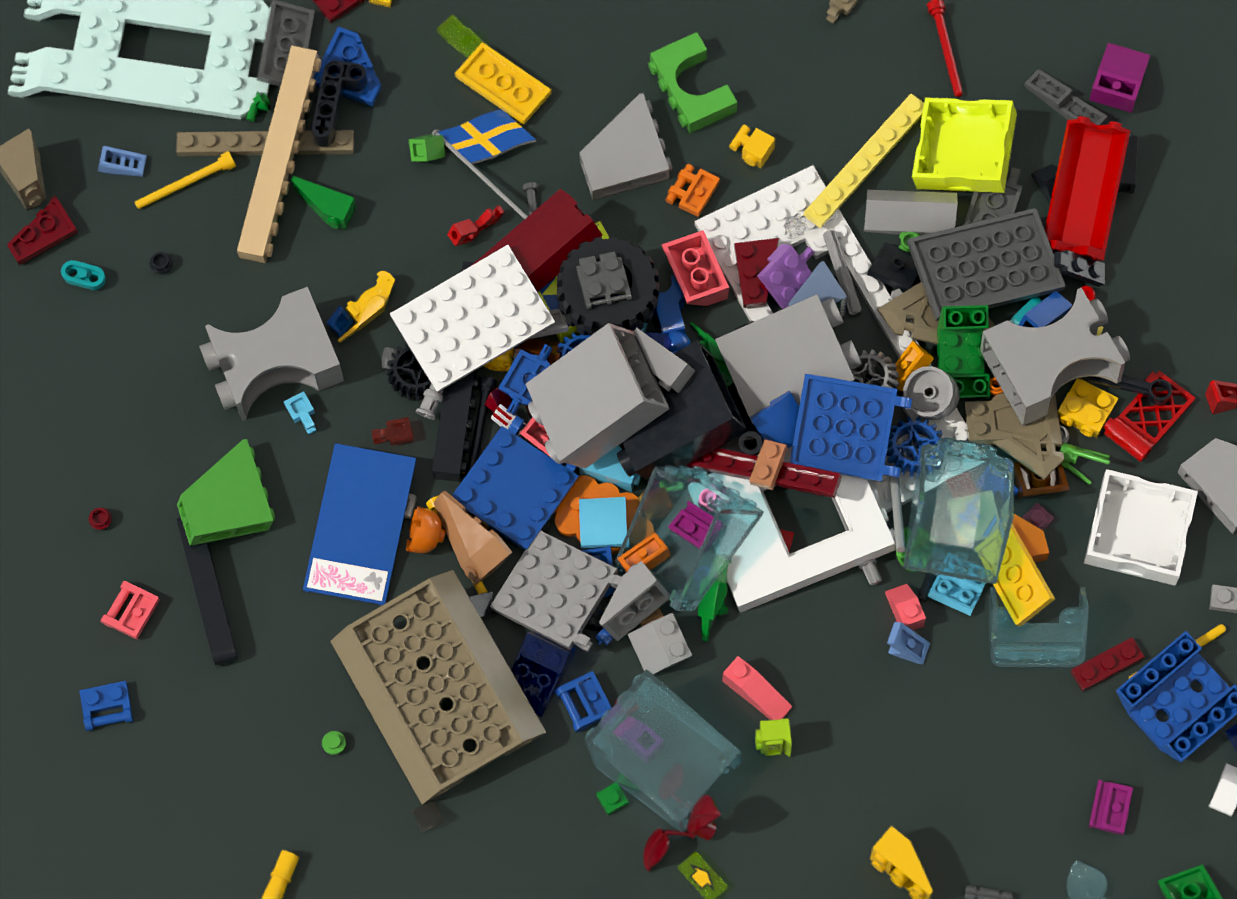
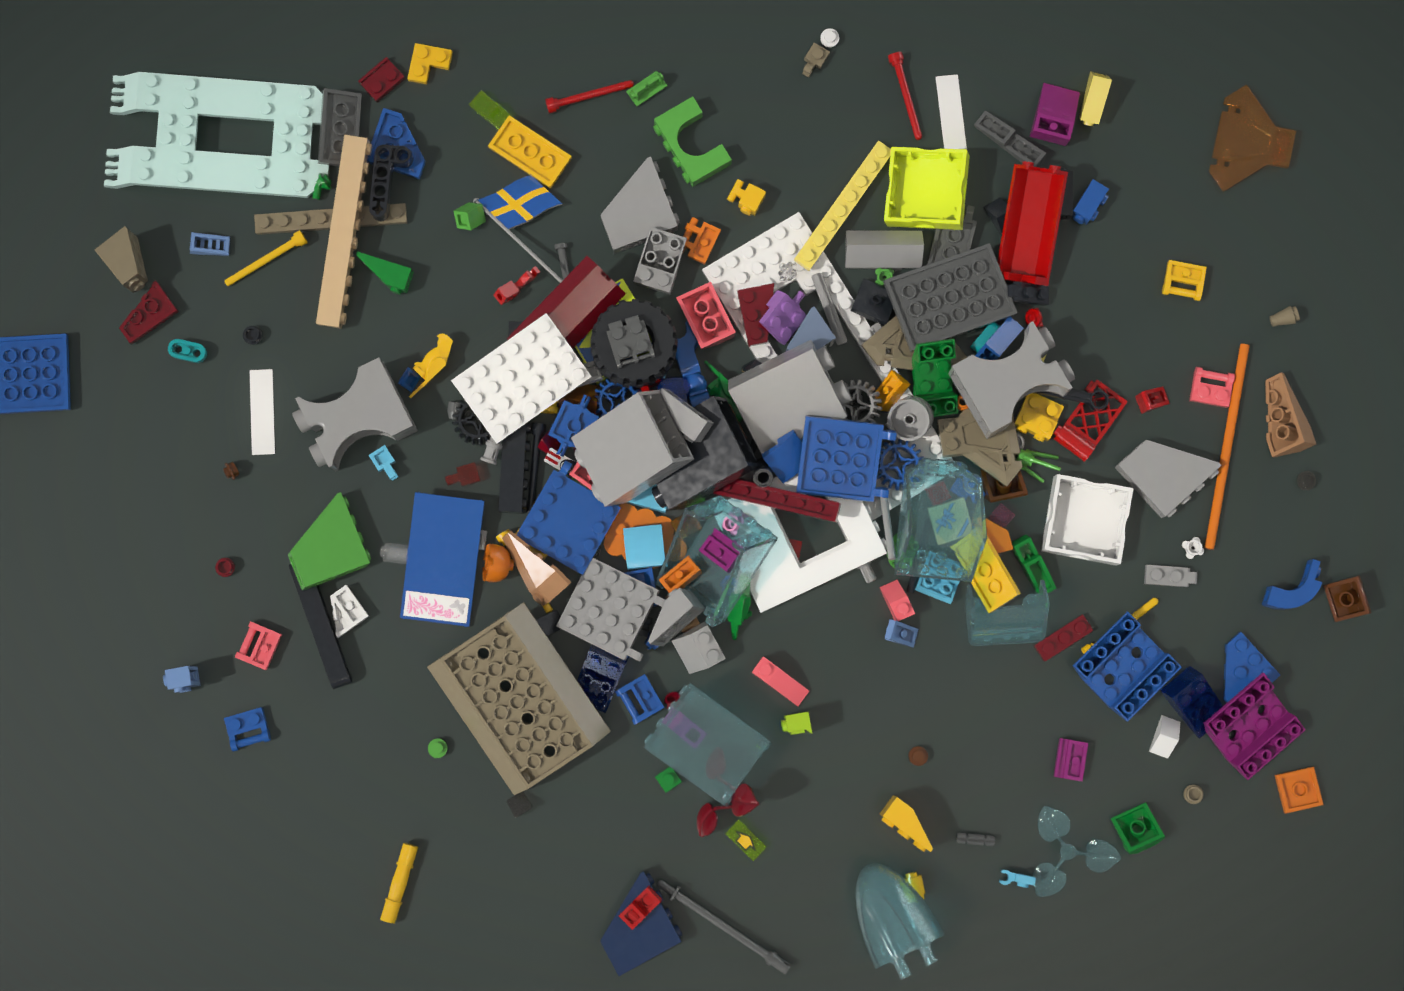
camera: 10 degrees left, 15 degrees up
nougat plate [749,440,788,490] -> none
none -> medium blue brick [163,666,201,693]
none -> reddish brown plate [223,462,240,480]
none -> white sticker [250,369,275,455]
none -> white wing [330,585,369,638]
none -> clear brick [380,542,409,564]
none -> red piece [545,80,634,114]
none -> bright green hinge [626,71,668,106]
none -> light grey slope [633,227,687,295]
none -> reddish brown plate [908,746,928,766]
none -> white sticker [936,75,967,150]
none -> green slope [1011,534,1056,597]
none -> blue brick [1072,179,1109,224]
none -> light yellow slope [1079,71,1112,126]

